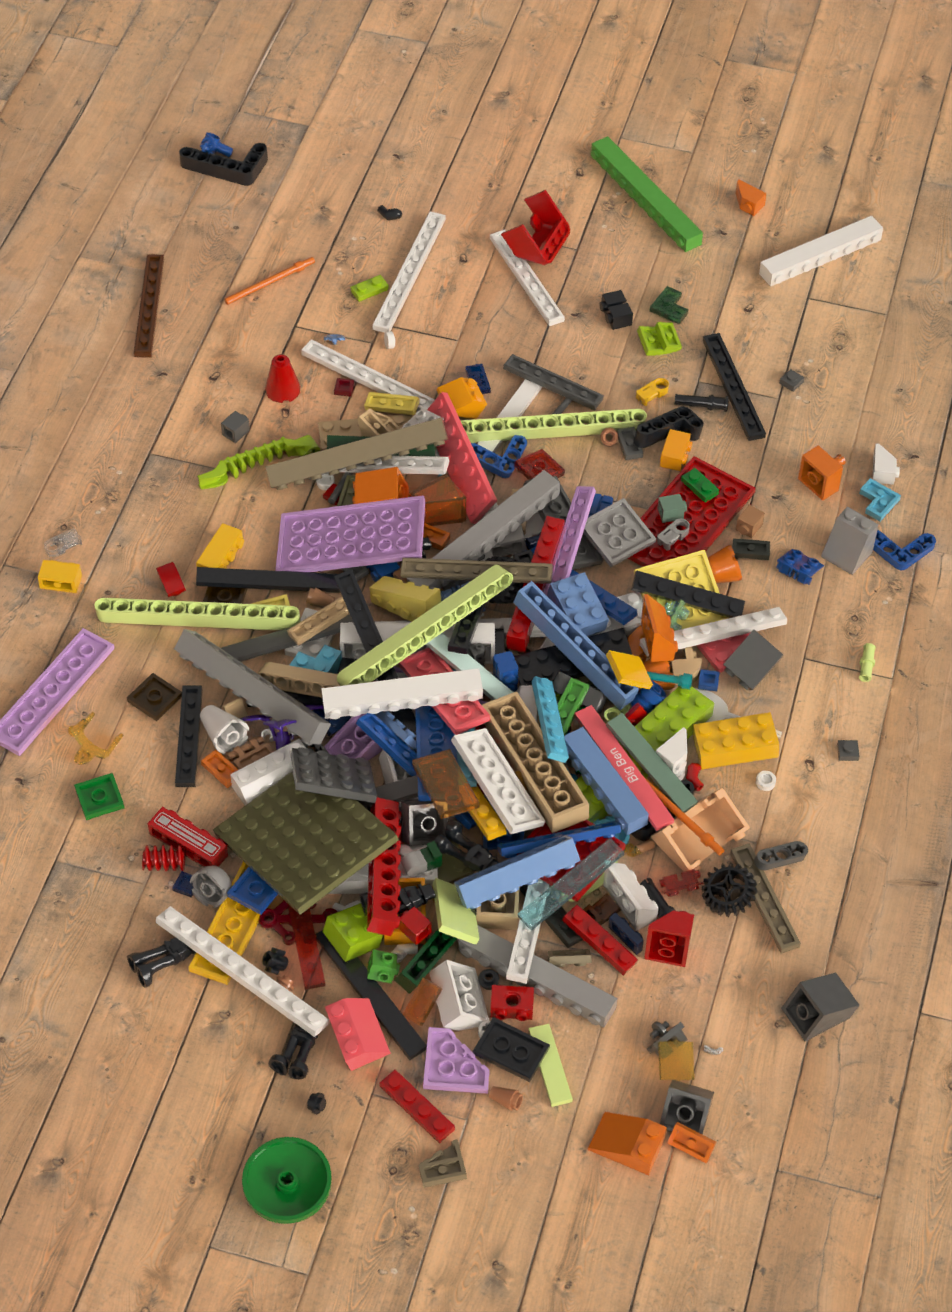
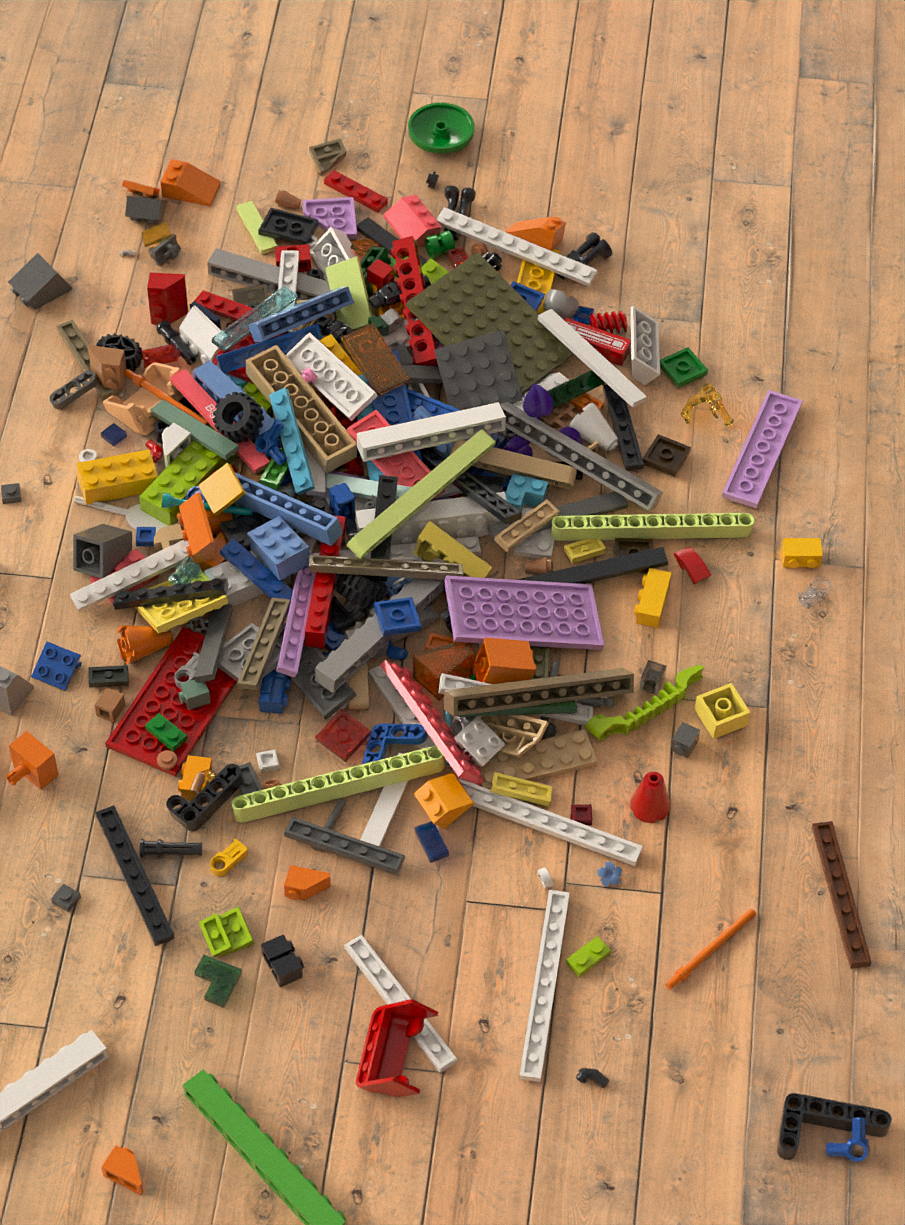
camera: 170 degrees right, 0 degrees up
none -> medium nougat slope [88,345,127,390]
none -> clear blue tile [101,423,127,446]
none -> nougat plate [157,750,177,770]
none -> medium nougat arm [190,769,216,794]
none -> dark grey tile [194,604,233,683]
none -> black tyre [213,392,264,443]
none -> dark tan plate [237,598,291,691]
none -> blue axle [255,420,286,465]
none -> white tile [256,749,280,773]
none -> orange slope [284,865,331,900]
none -> bright pink plate [302,367,318,383]
none -> blue tile [374,597,422,636]
none -> green wheel [425,231,455,259]
none -> orange slope [505,217,566,251]
none -> white tile [537,309,647,407]
none -> dark green tile [547,370,605,408]
none -> white slope [631,306,660,385]
none -> clear smoke brick [639,660,667,695]
none -> light yellow brick [695,683,750,739]

